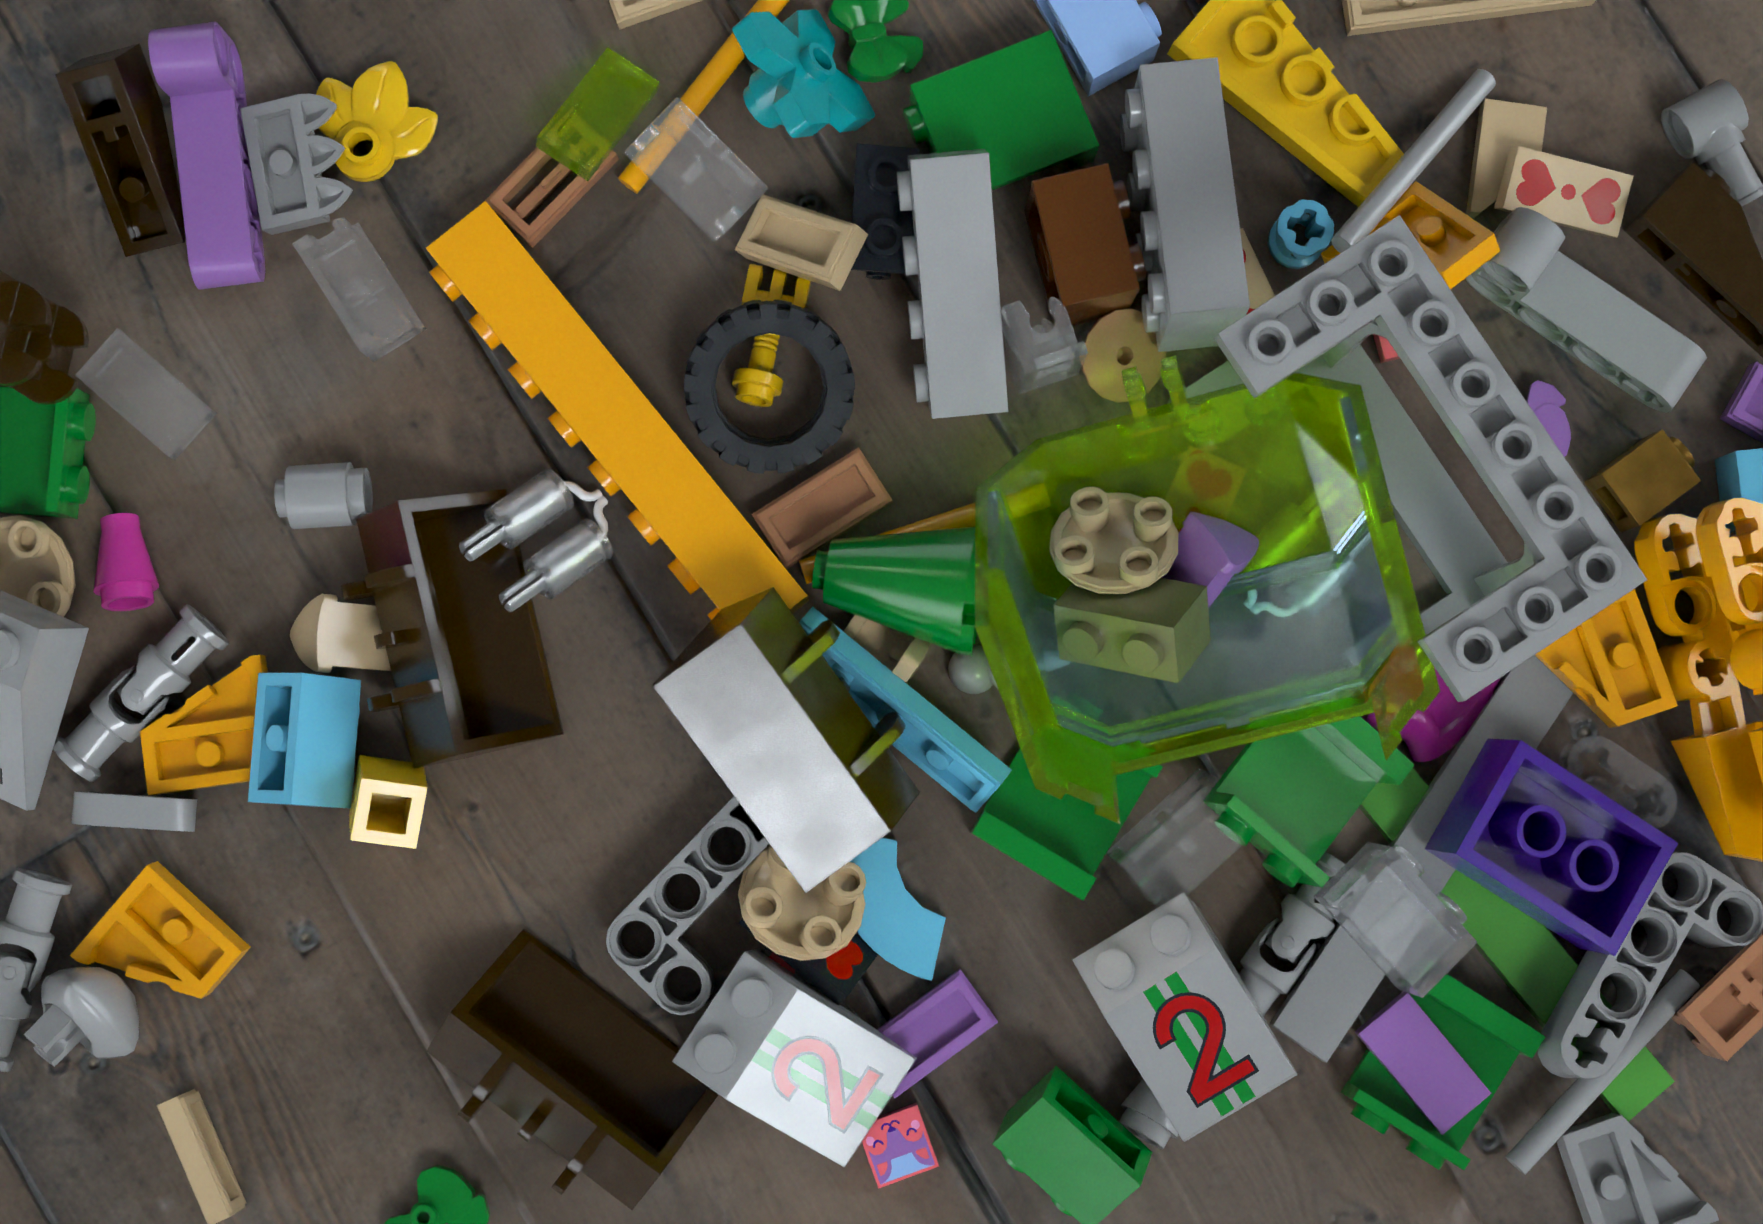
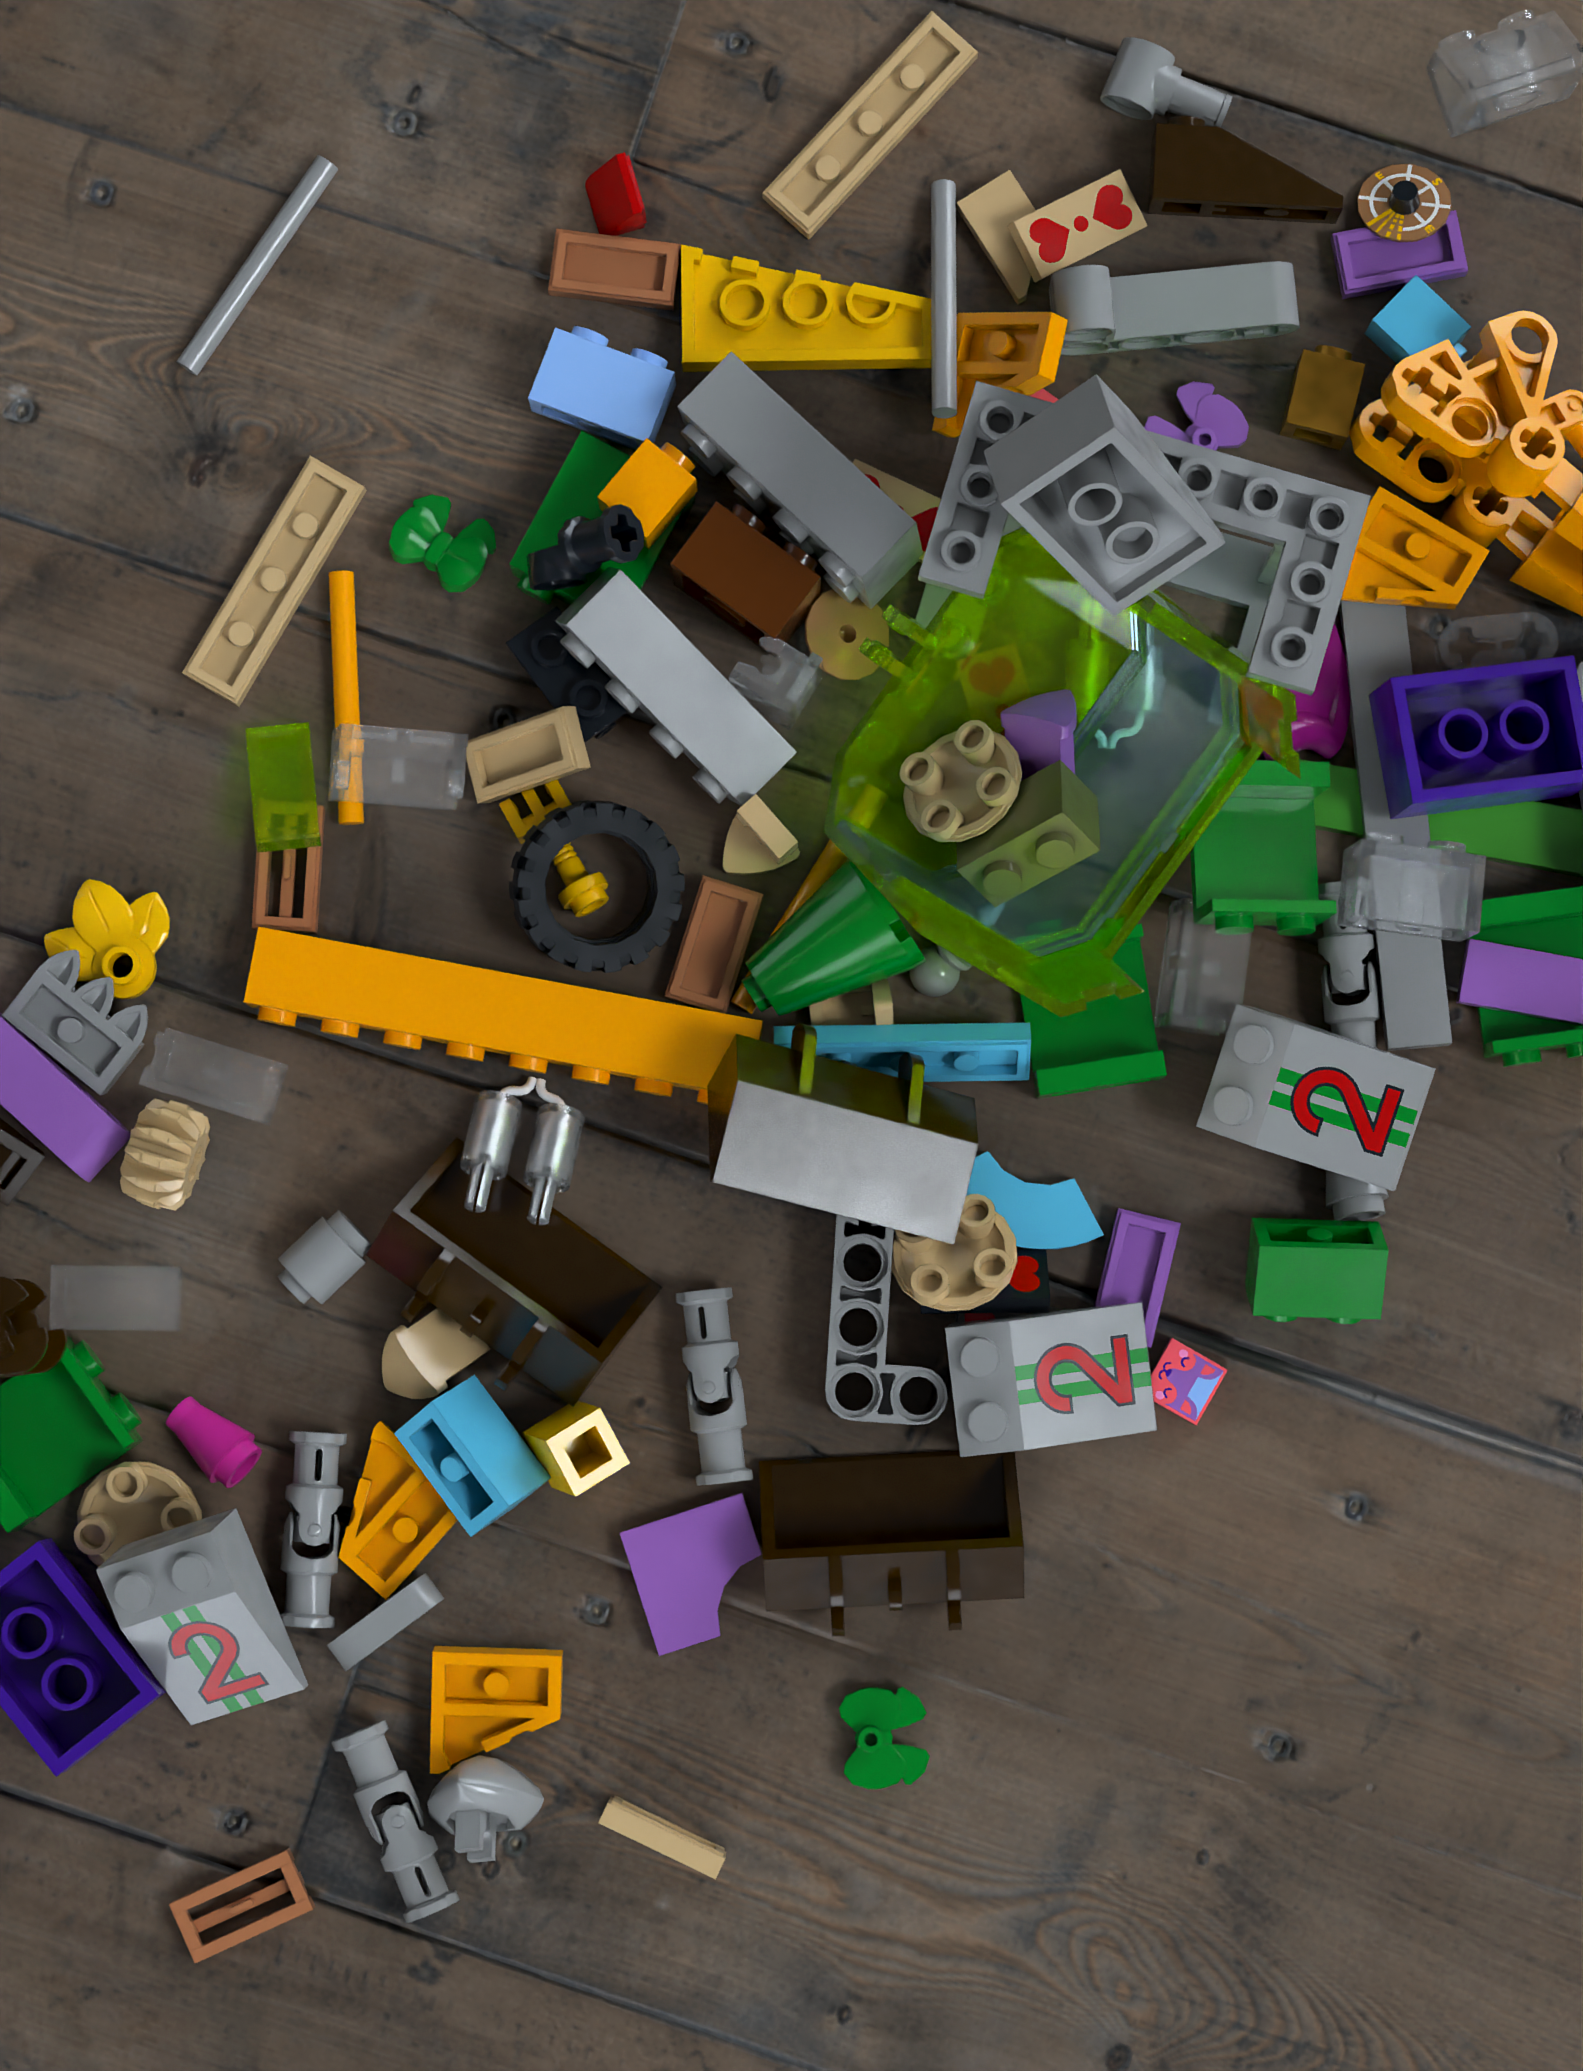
camera: 35 degrees left, 0 degrees up
teal plant [732,9,875,138] -> none
medium azure bush [1268,199,1334,269] -> none
none -> tan gear [120,1098,210,1211]
none -> black connector [526,504,644,591]
none -> light orange brick [597,438,698,549]
none -> medium lavender tile [620,1493,762,1656]
none -> light grey piece [676,1287,753,1486]
none -> tan tile [723,794,800,875]
none -> light grey slope [984,374,1225,617]

